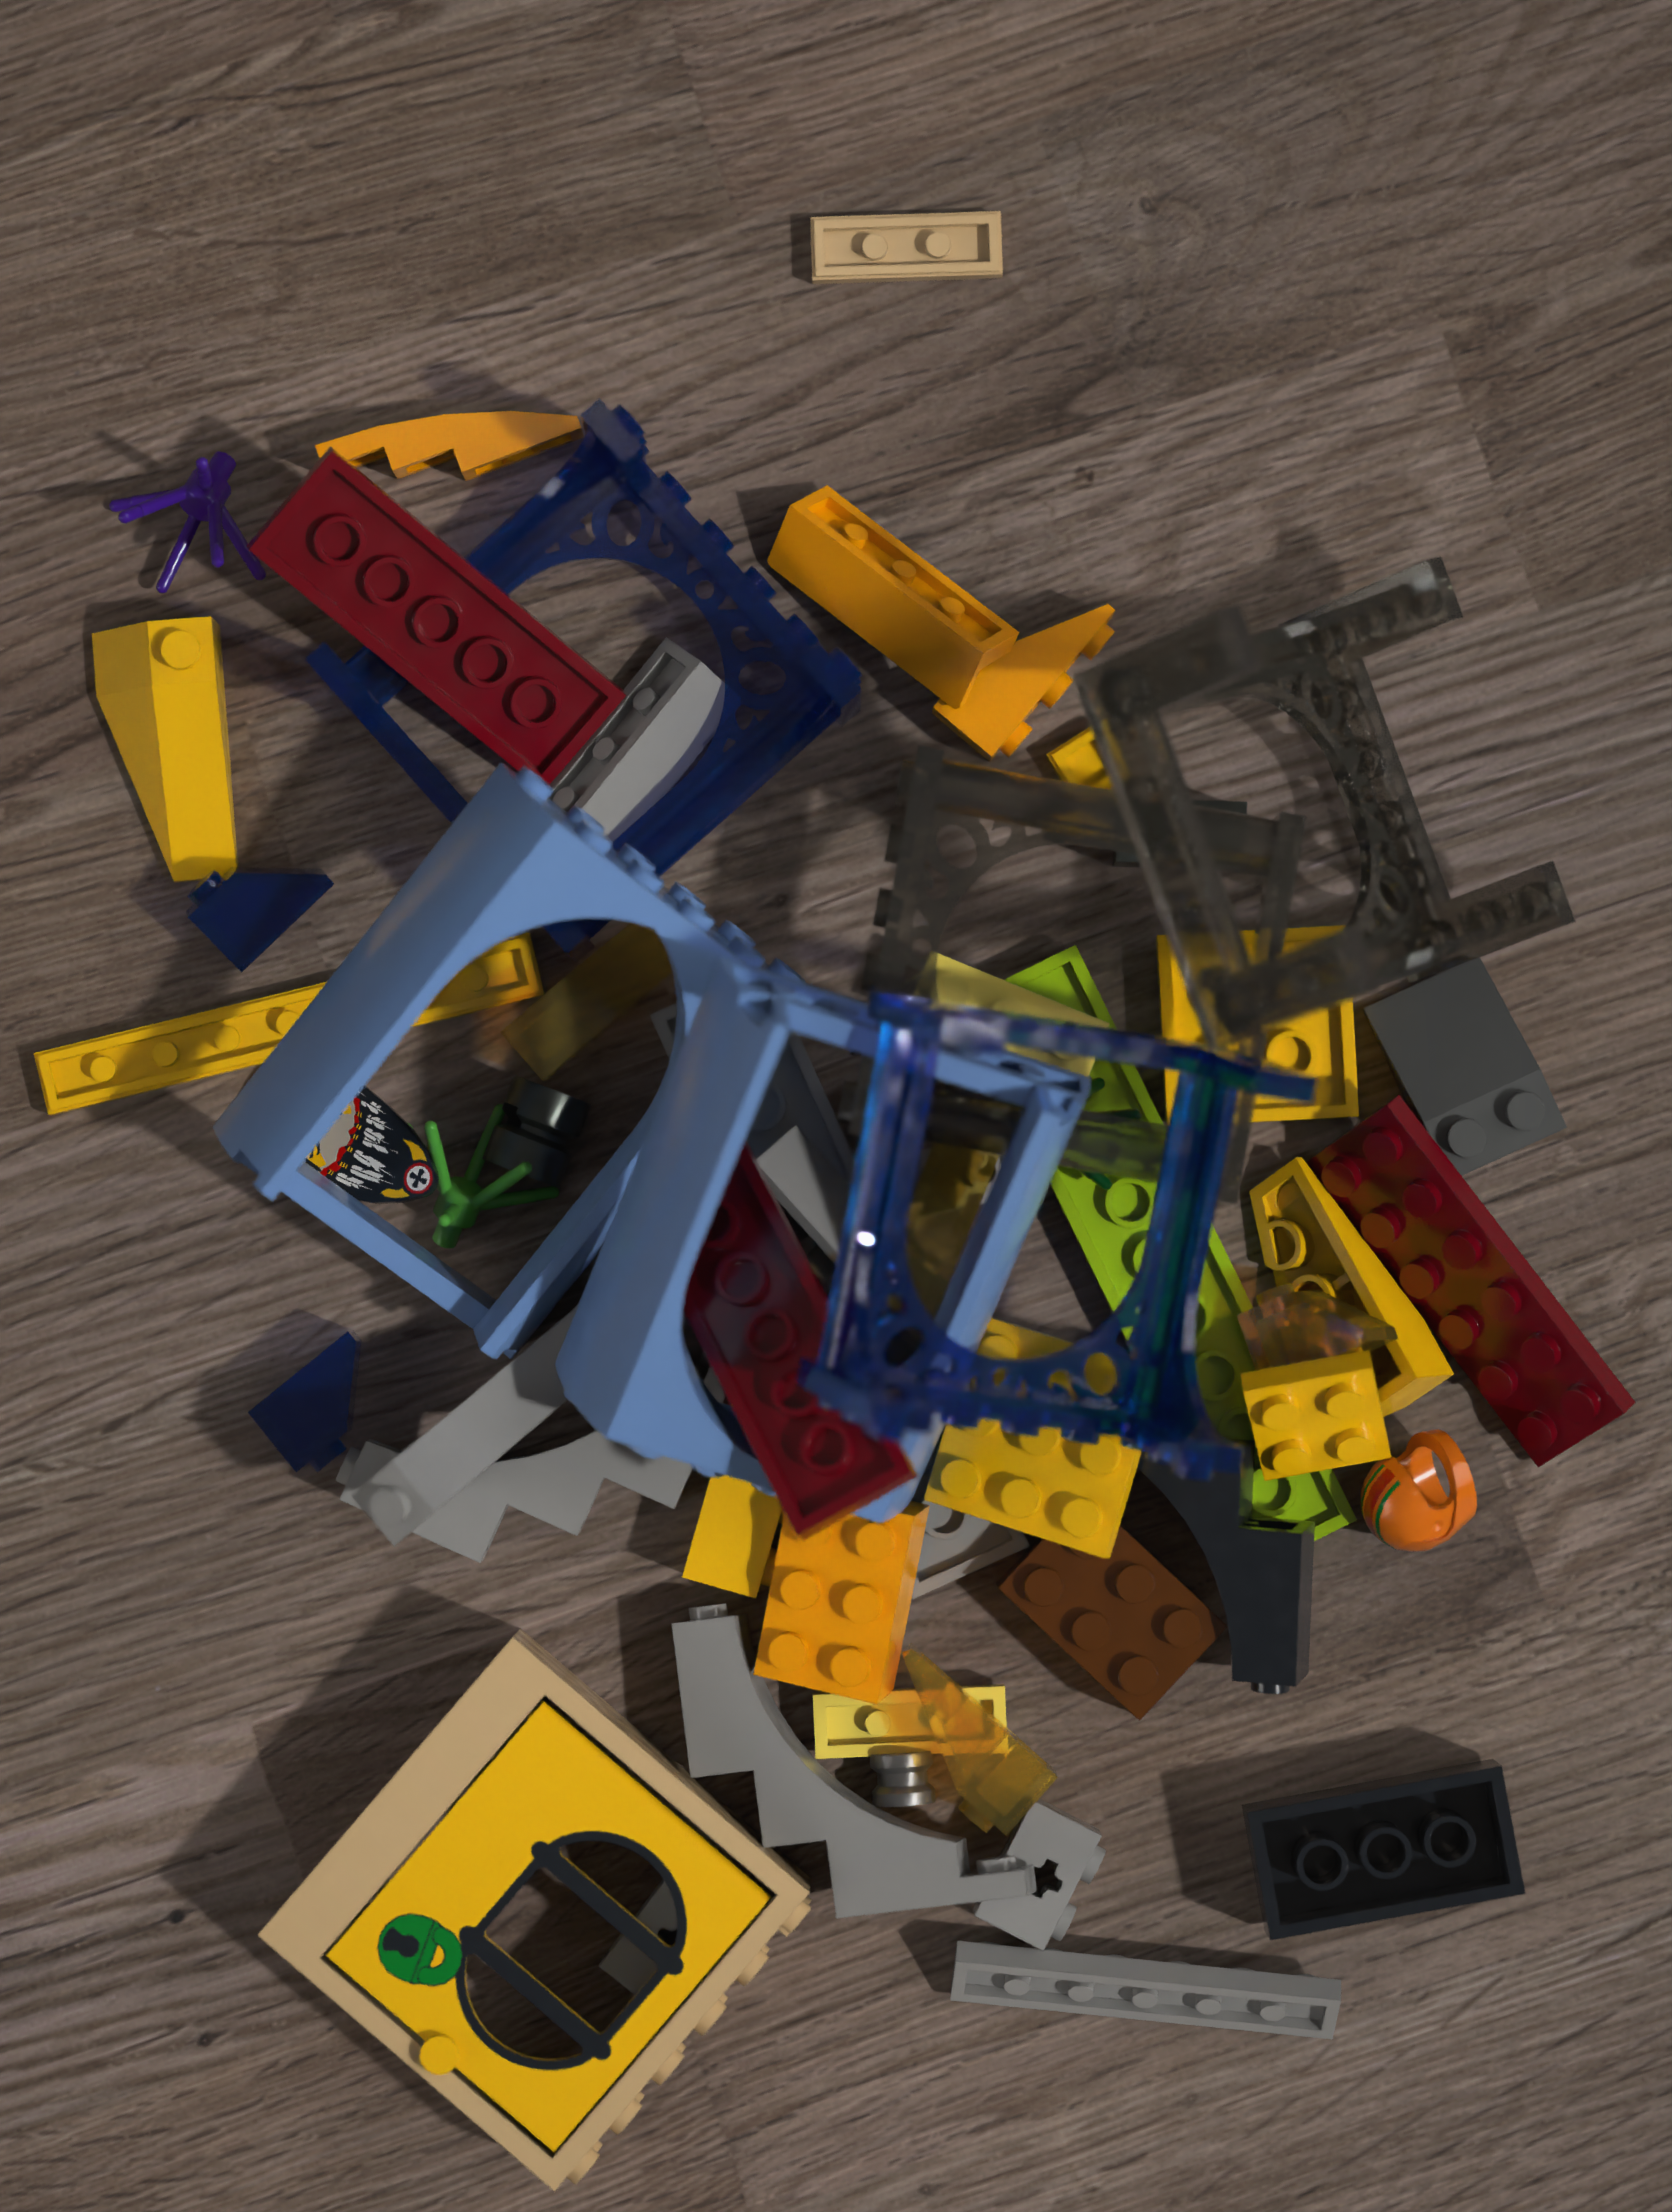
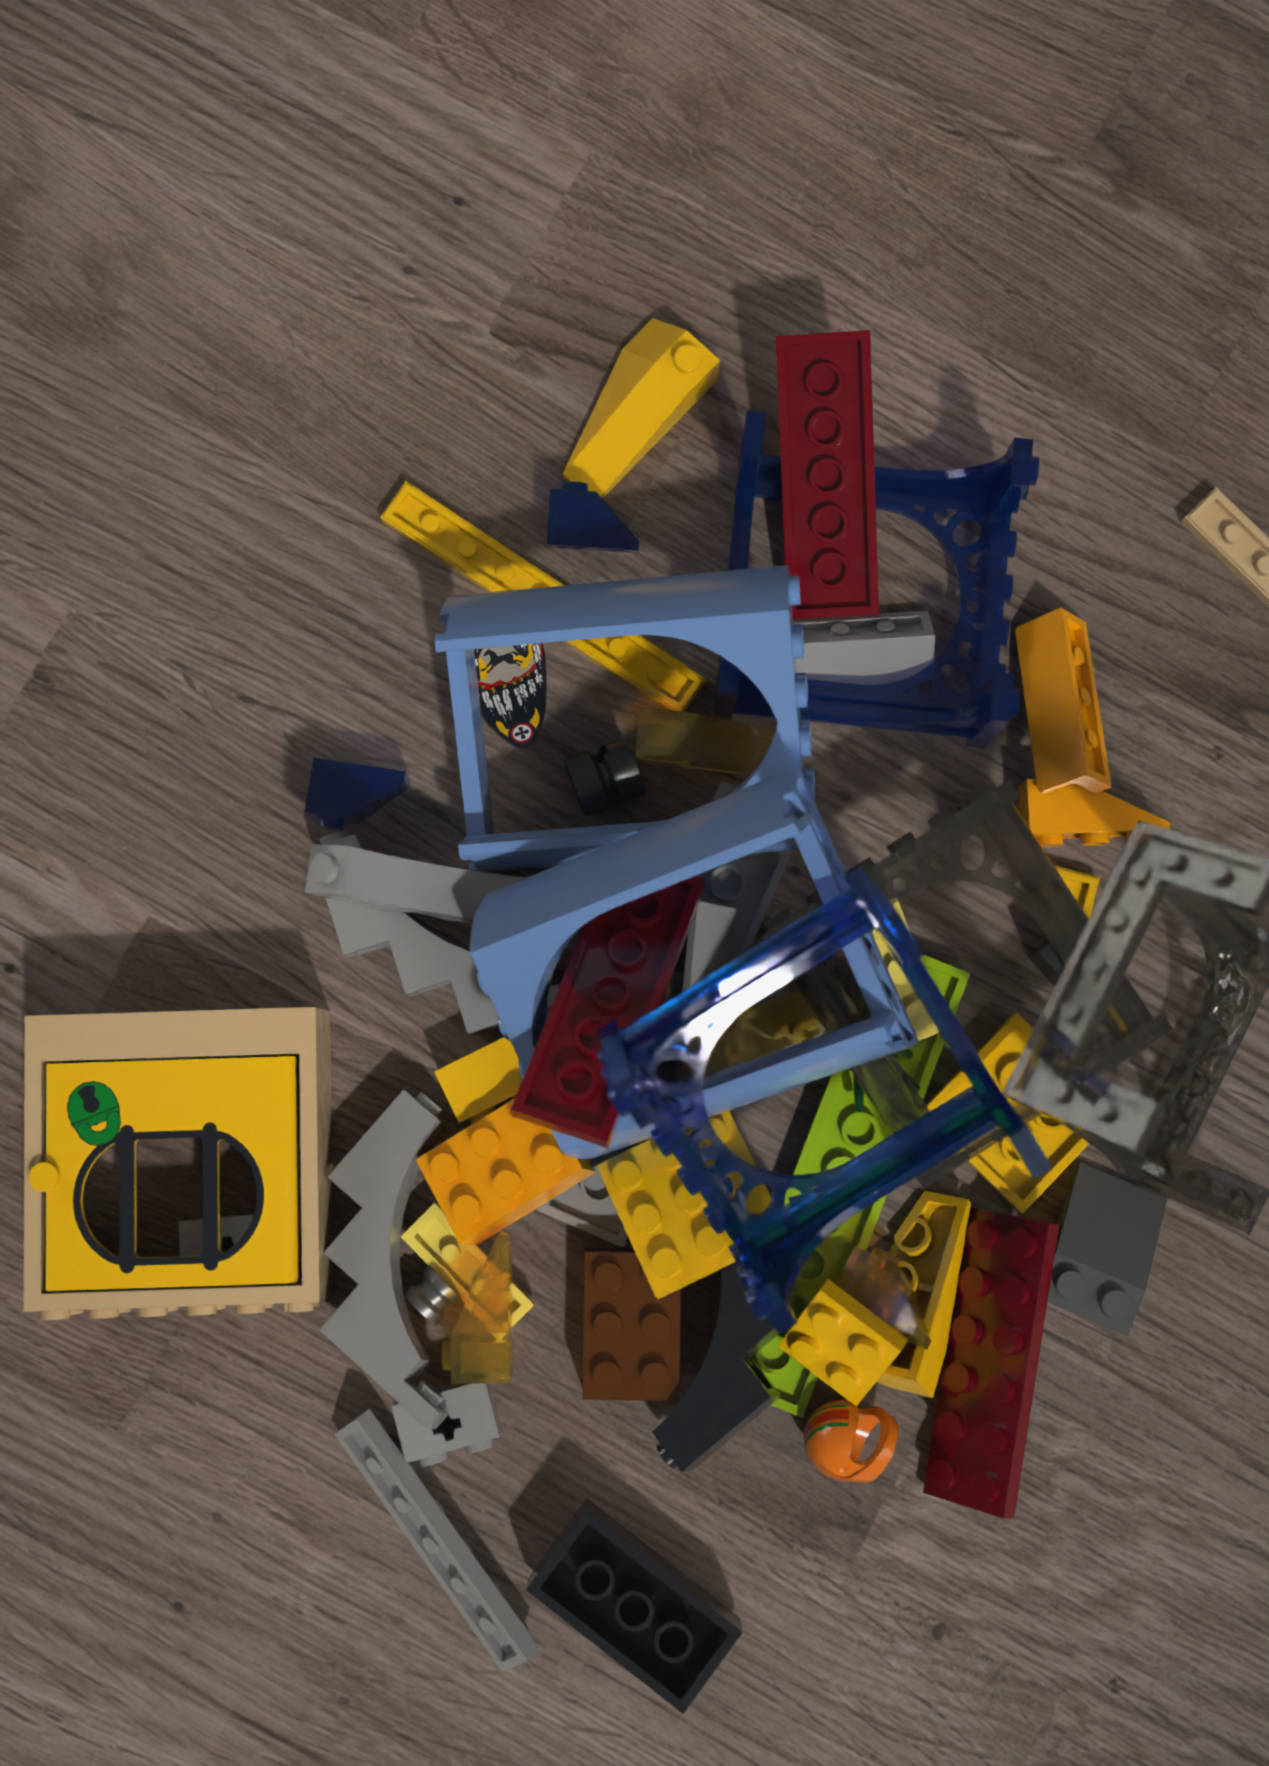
camera: 45 degrees right, 5 degrees down
dark purple plant [109,452,266,593] -> none
light orange slope [315,411,584,481] -> none
bright green plant [408,1104,559,1249] -> none

